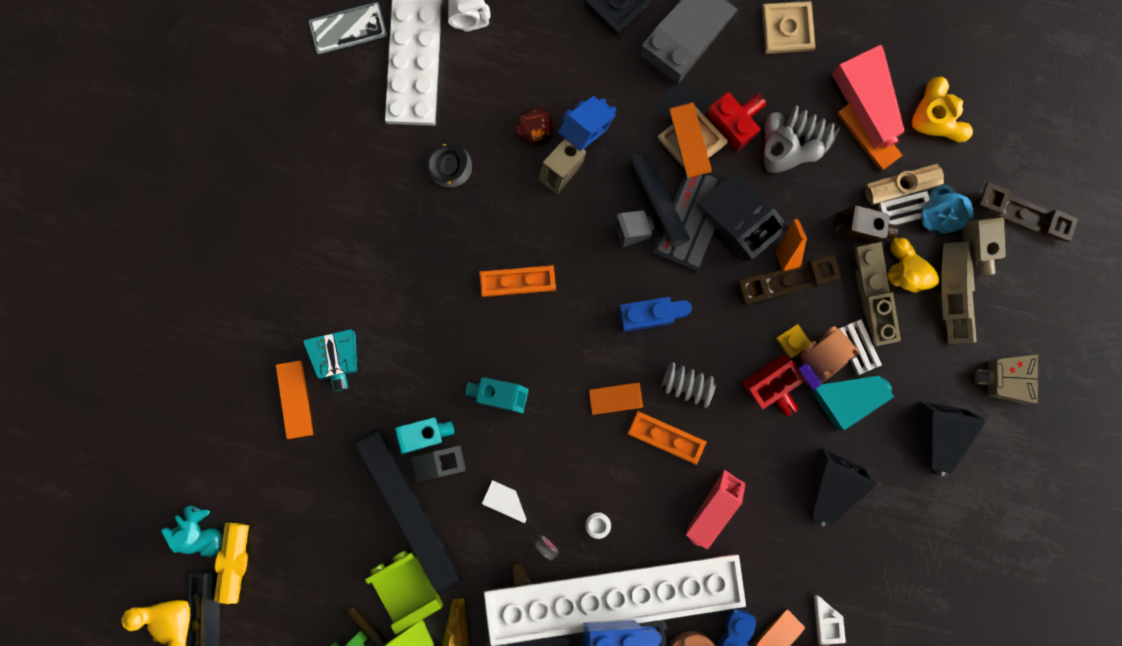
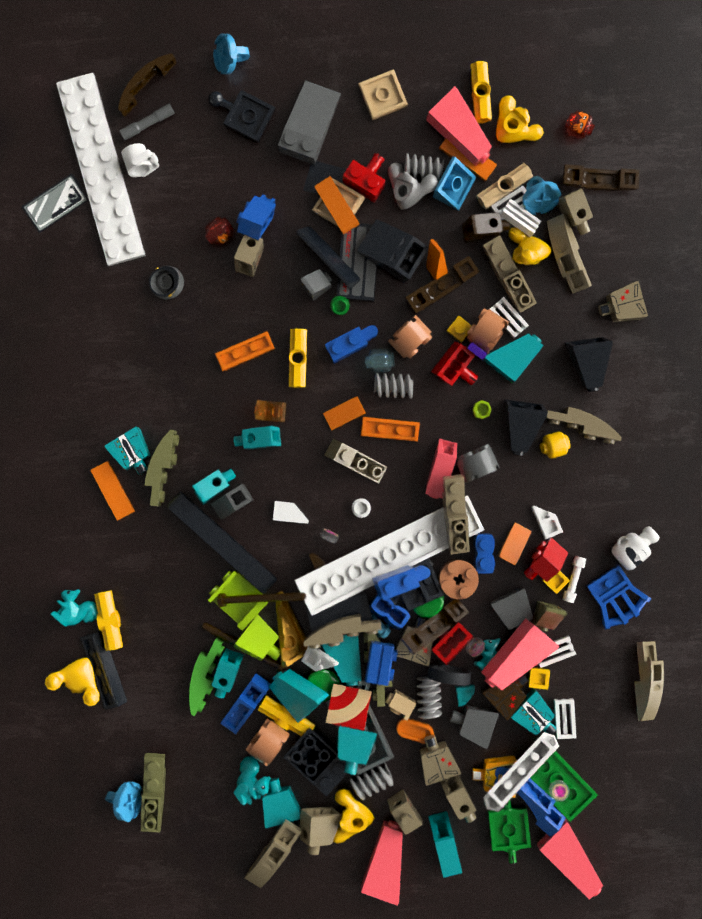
camera: 15 degrees left, 5 degrees up
none -> olive slope [145,430,179,506]
none -> dark brown bar [217,592,307,607]
none -> clear orange bracket [255,400,286,422]
none -> yellow piece [289,329,307,388]
none -> dark tan slope [324,439,387,484]
none -> green plate [330,296,349,315]
none -> clear light blue head [366,348,395,374]
none -> nougat brick [388,315,432,358]
none -> dark azure slope [433,156,476,210]
none -> dark tan slope [442,474,470,555]
none -> dark grey brick [455,444,500,484]
none -> yellow piece [470,61,492,124]
none -> lime tile [472,400,492,420]
none -> white tile [500,199,541,238]
none -> yellow head [540,431,570,459]
none -> dark tan slope [546,407,622,444]
none -> clear red head [565,110,595,139]

